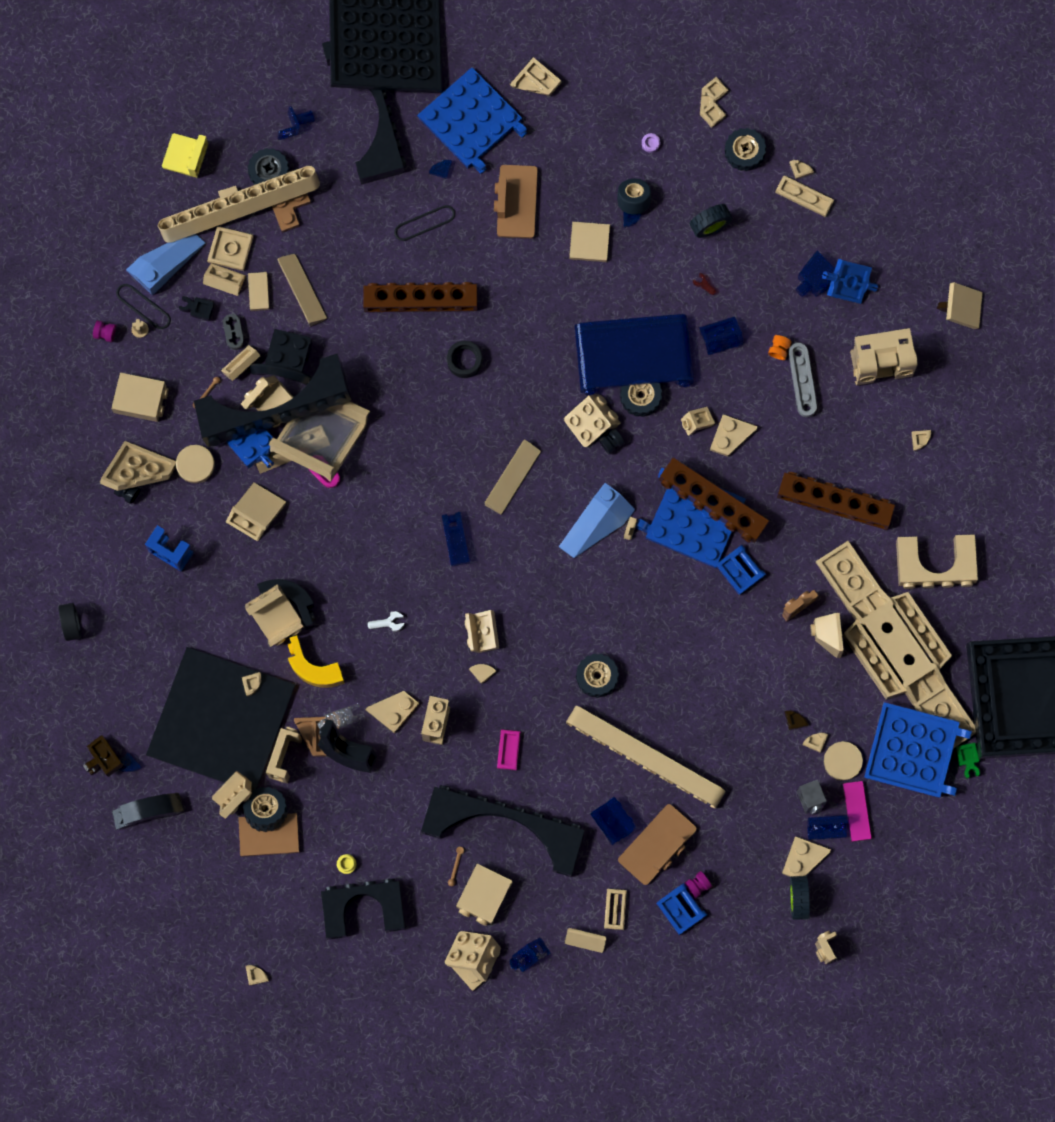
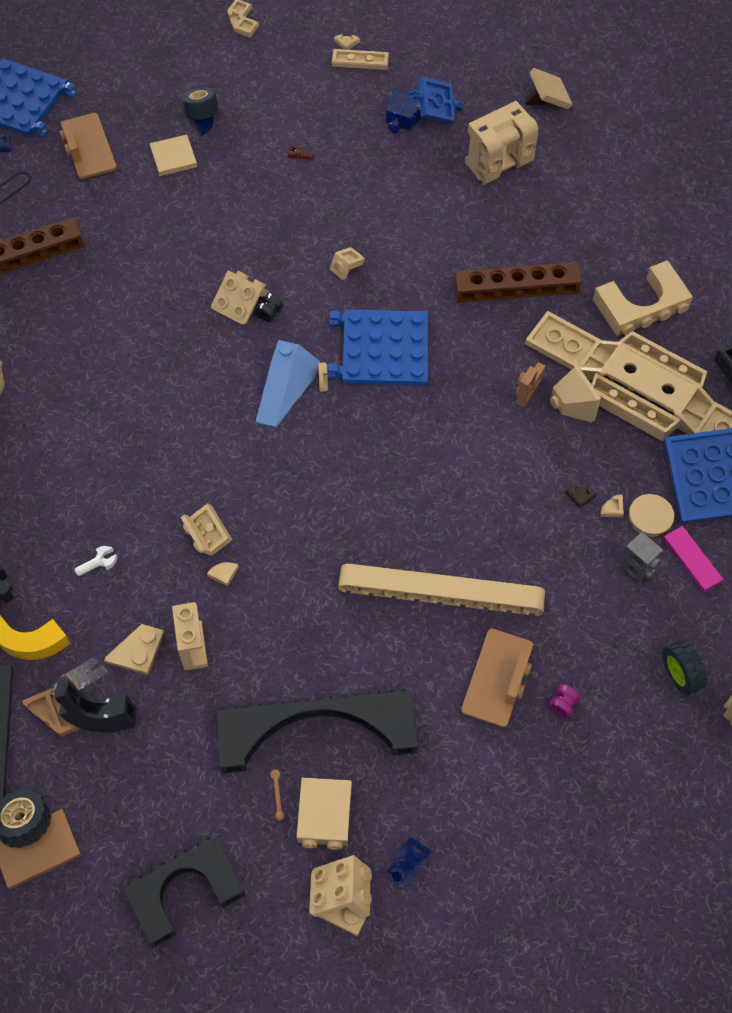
camera: 25 degrees left, 15 degrees down
tan panel [266,727,302,784] -> none
light yellow plate [337,854,356,874] -> none
clear blue plate [441,512,470,567] -> none
black tyre [446,340,483,378] -> none
tan slope [485,439,541,515] -> none
dark pink tile [497,730,520,770] -> none
tan wing [510,57,562,96] -> none
tan slope [565,928,606,953] -> none
clear blue windscreen [574,314,694,396] -> none
black wheel [576,653,619,698] -> none
clear blue bracket [590,797,636,846] -> none
tan tile [604,889,627,930] -> none
black wheel [620,373,662,417] -> none
lavender tile [642,133,660,153] -> none
blue plate [656,883,708,935] -> none
reddish brown brick [659,458,769,543] -> none
black wheel [689,204,733,238] -> none
clear blue bracket [699,316,743,355] -> none
tan wing [710,415,757,457] -> none
blue plate [716,545,767,595] -> none
black wheel [725,128,766,171] -> none
orange wheel [768,335,792,360] -> none
tan wing [782,837,831,877] -> none
light grey plate [788,343,817,417] -> none
clear blue bracket [807,815,848,840] -> none
tan tile [911,430,931,451] -> none

